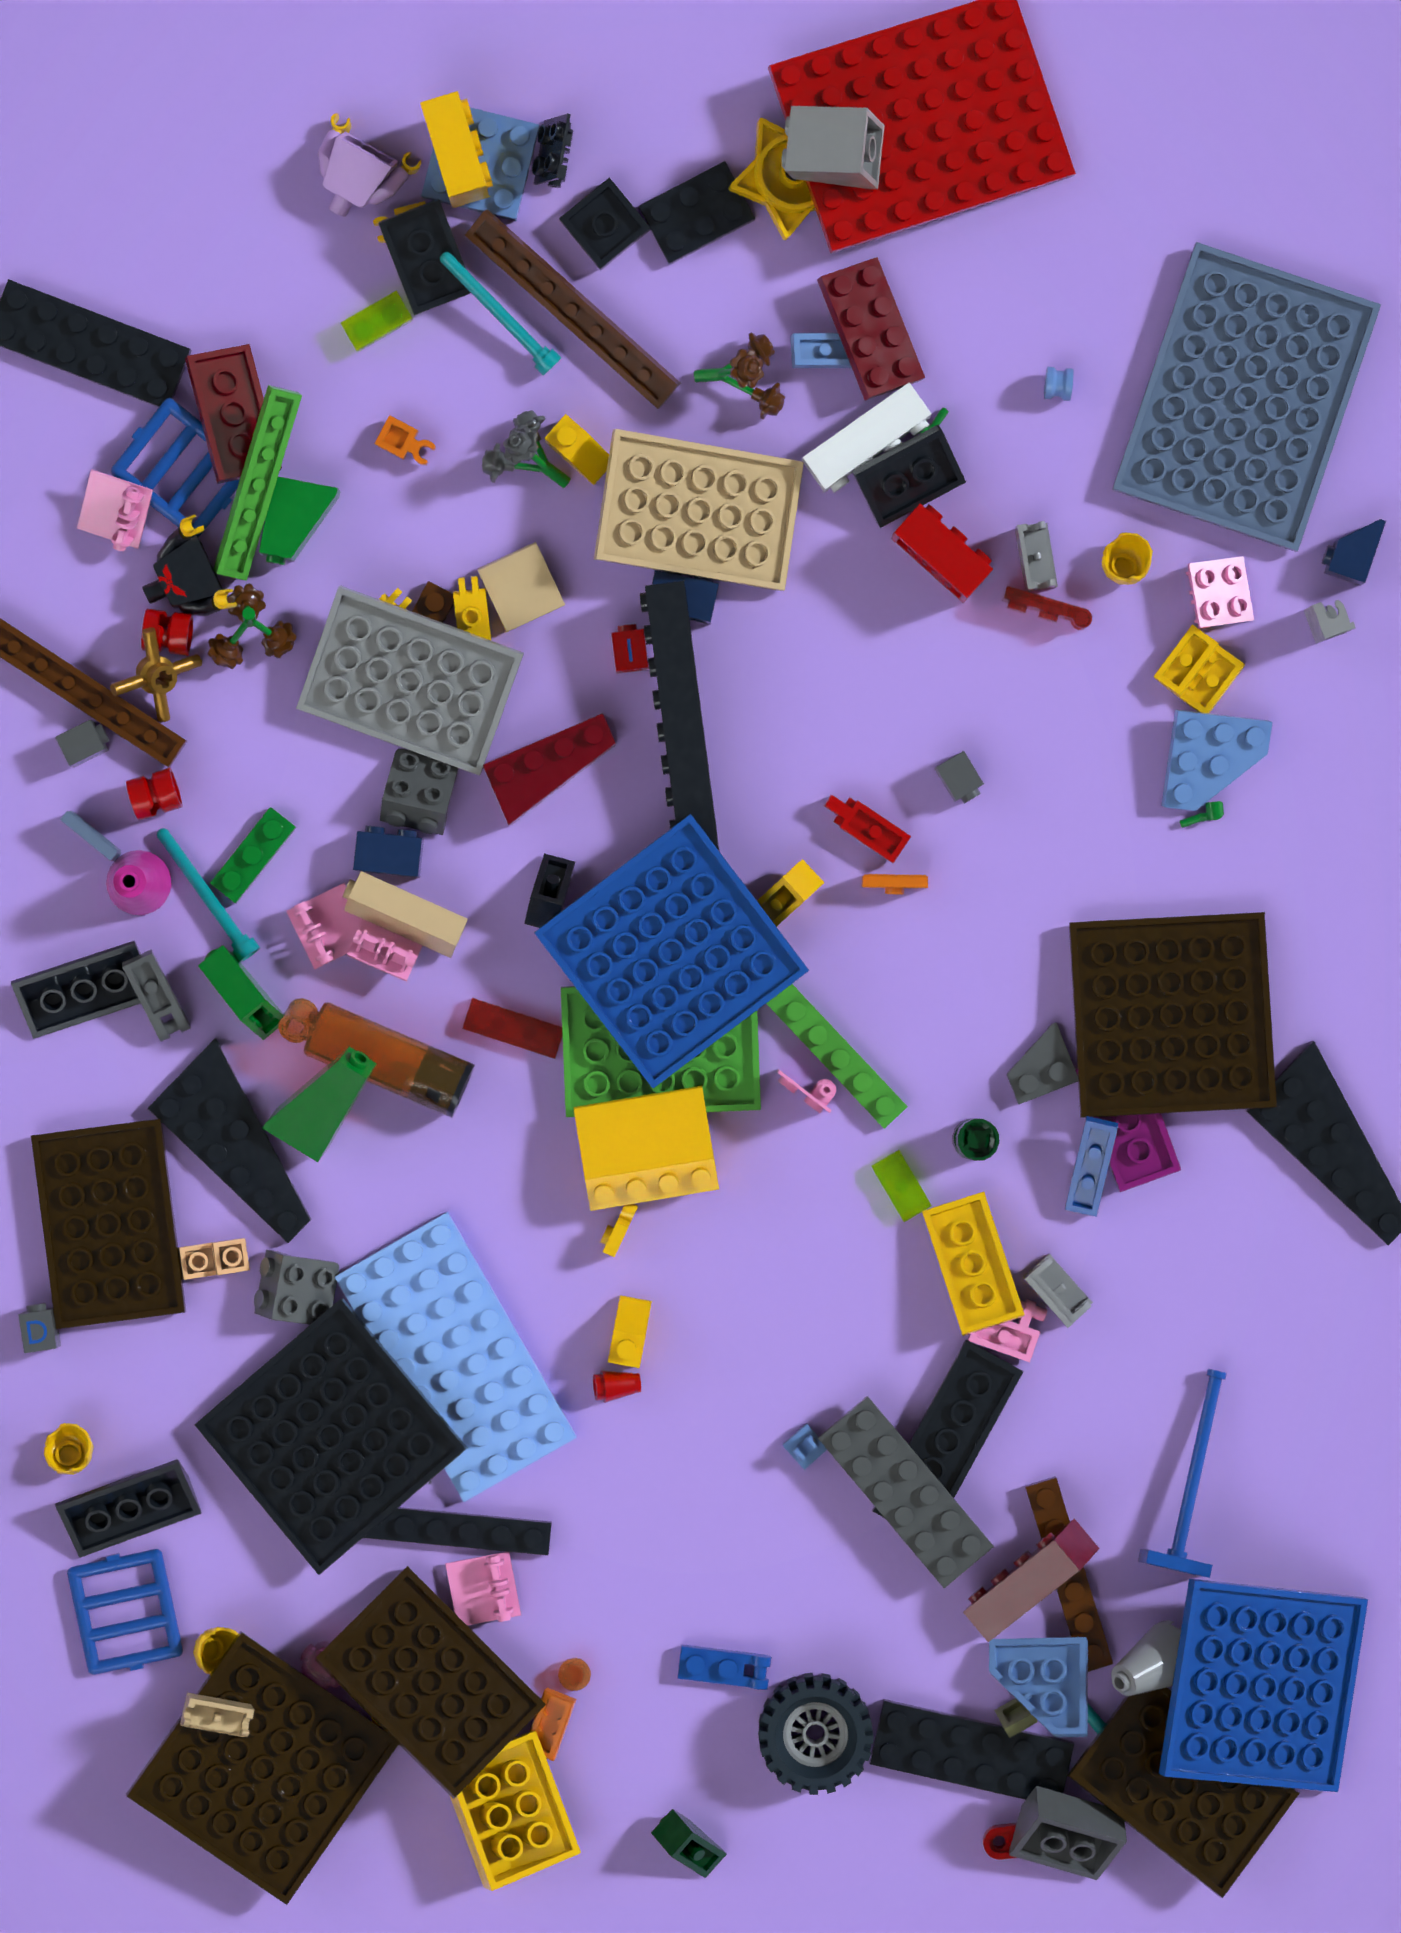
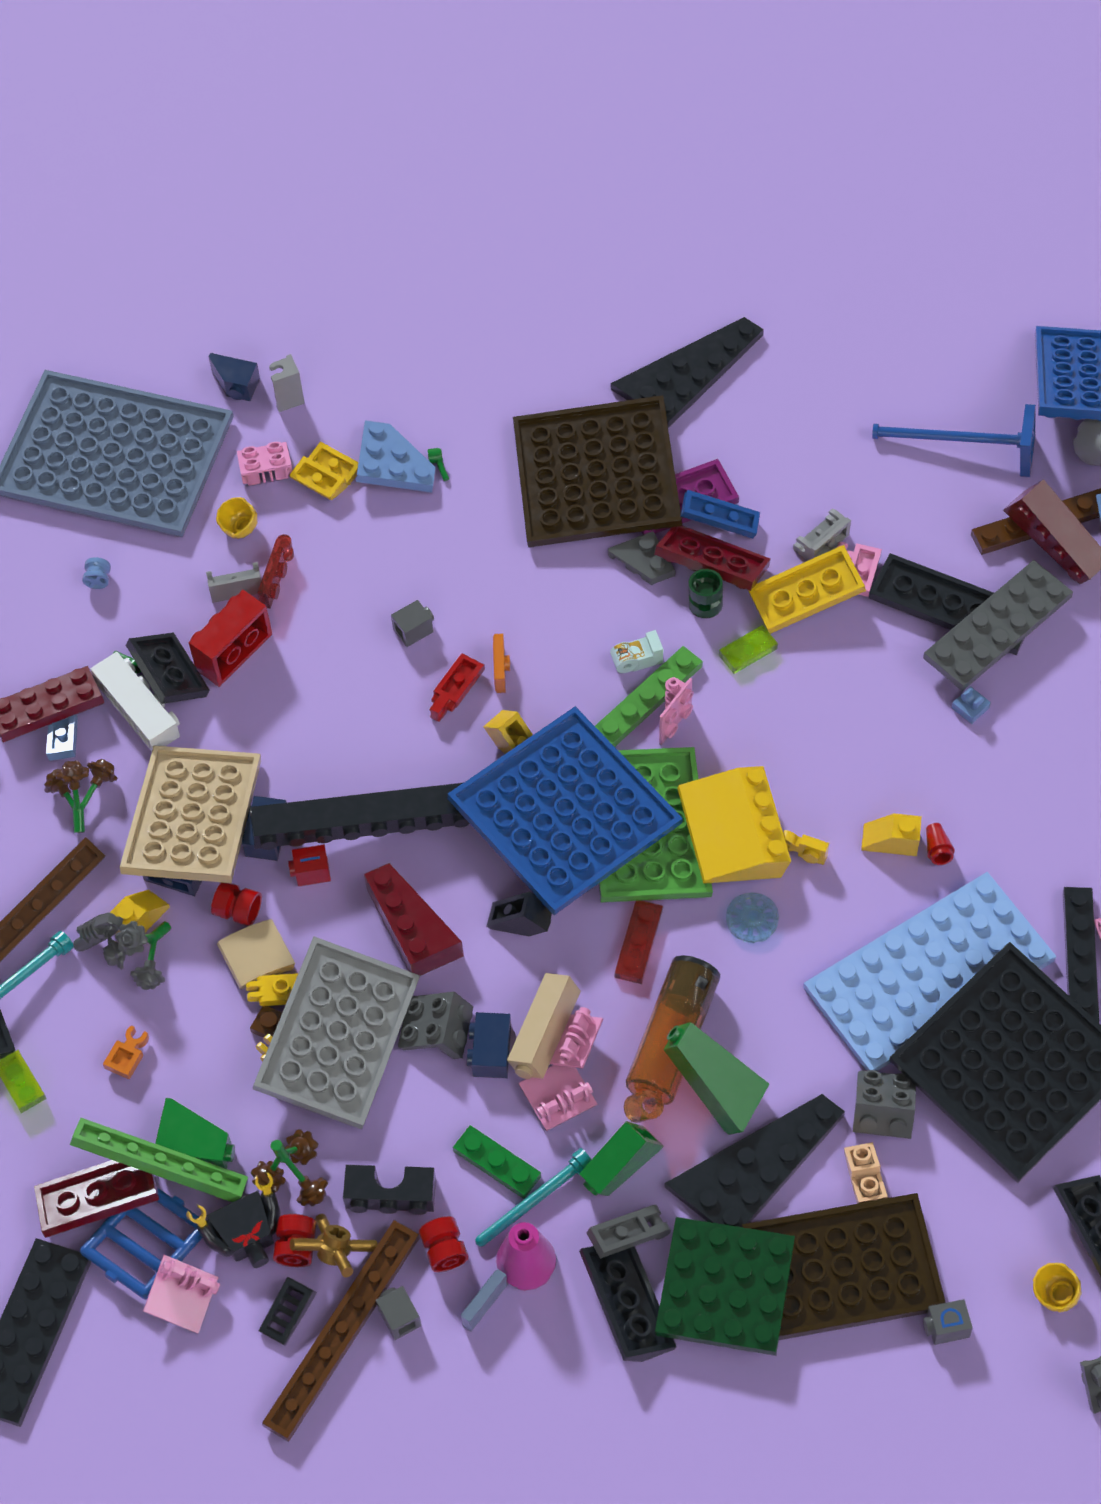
camera: 90 degrees left, 30 degrees down
none -> dark grey hinge [73,913,123,952]
none -> red wheel [211,882,262,926]
none -> black slope [258,1277,317,1345]
none -> black arch [343,1165,436,1215]
none -> light aqua leg [610,630,663,673]
none -> dark red plate [654,526,771,591]
none -> dark green plate [655,1217,795,1356]
none -> clear light blue wheel [726,892,779,943]

